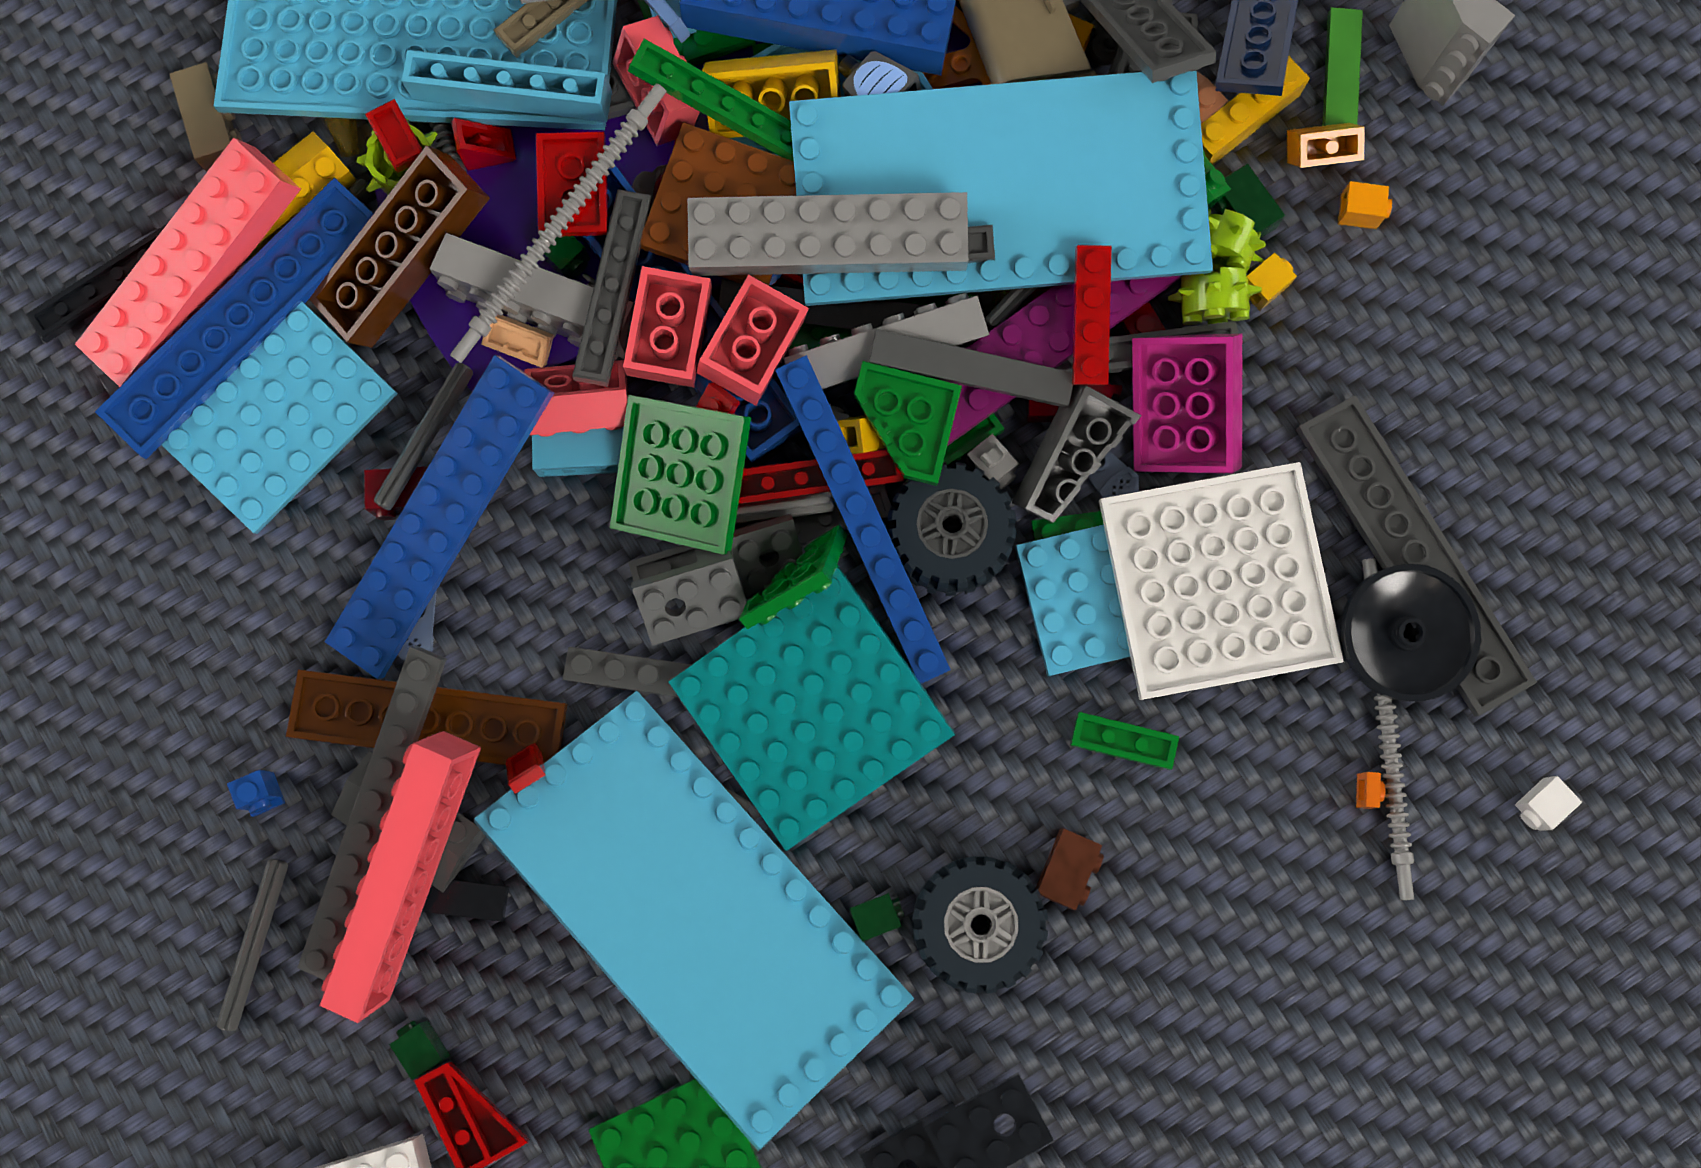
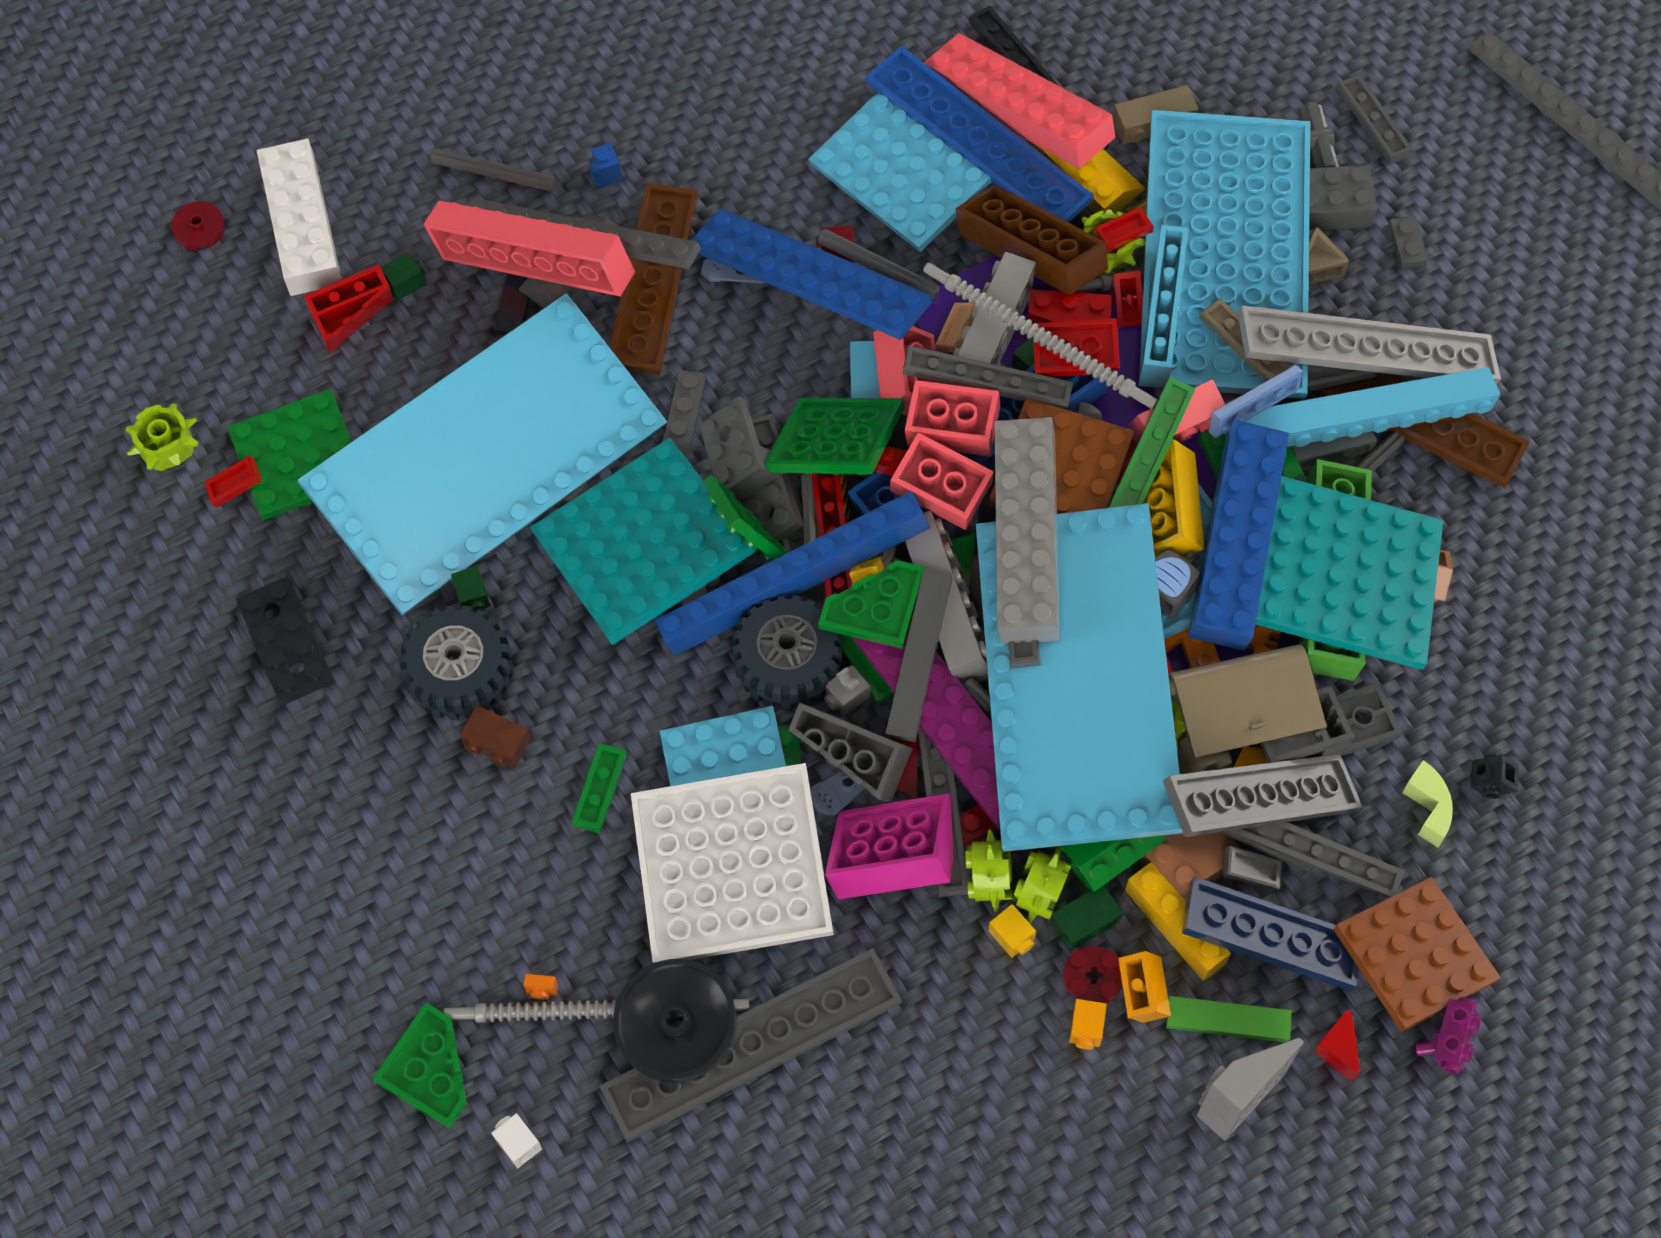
camera: 90 degrees right, 15 degrees down
red tile [506,743,546,794] -> none
red plate [1072,245,1112,385] -> none
none -> green plate [373,1003,468,1129]
none -> red wedge [1027,289,1112,325]
none -> dark red plate [1063,946,1123,1005]

